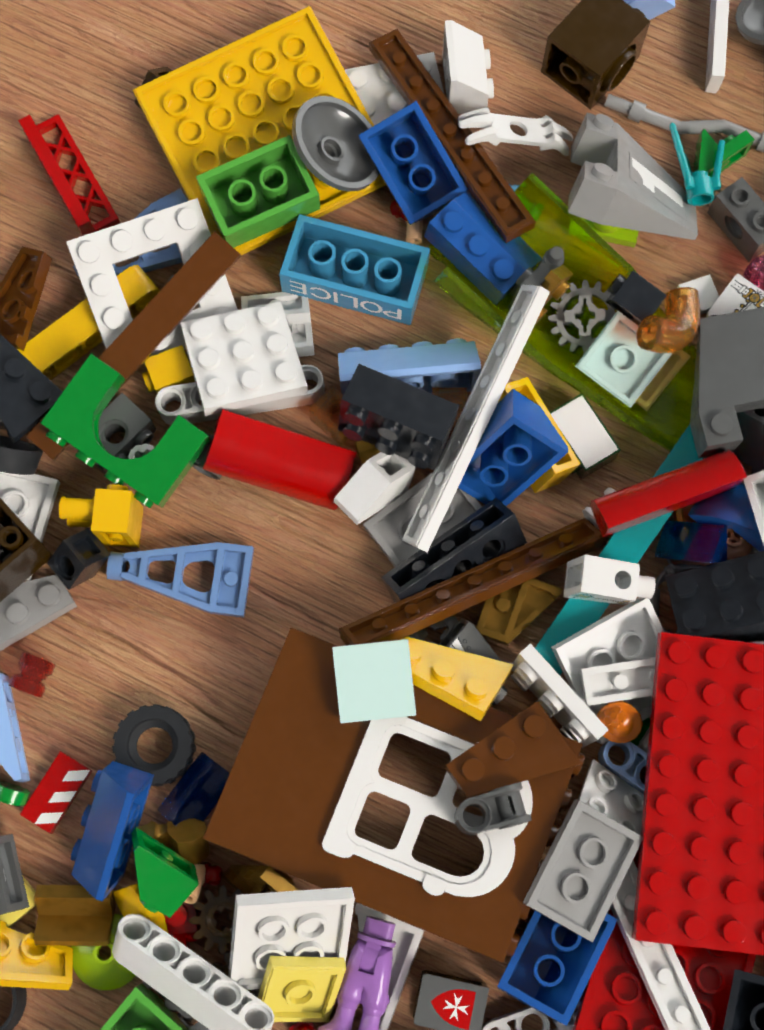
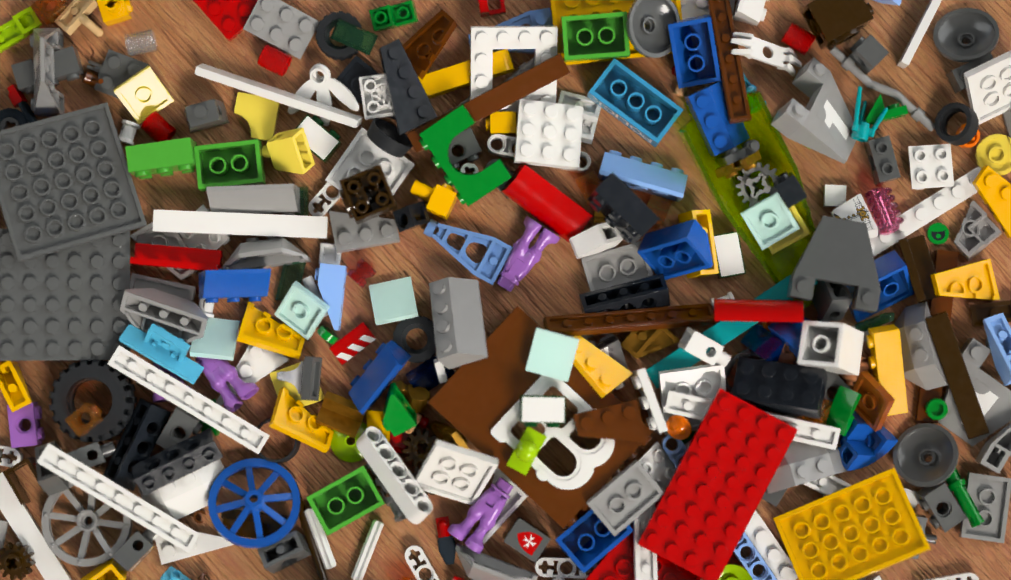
camera: 20 degrees right, 10 degrees up
light yellow tile [257,956,346,1022] -> none
white tile [402,285,550,552] -> none
dark grey piece [454,782,532,835] -> none
clear orange cylinder [636,287,701,353] -> none
none -> light aqua tile [369,276,419,326]
none -> light grey slope [429,277,488,370]
none -> white tile [433,359,448,384]
none -> medium lavender piece [496,216,560,292]
none -> lime tile [507,427,547,476]
none -> white brick [519,395,566,427]
none -> red piece [781,22,816,56]
none -> dark grey brick [849,34,889,75]

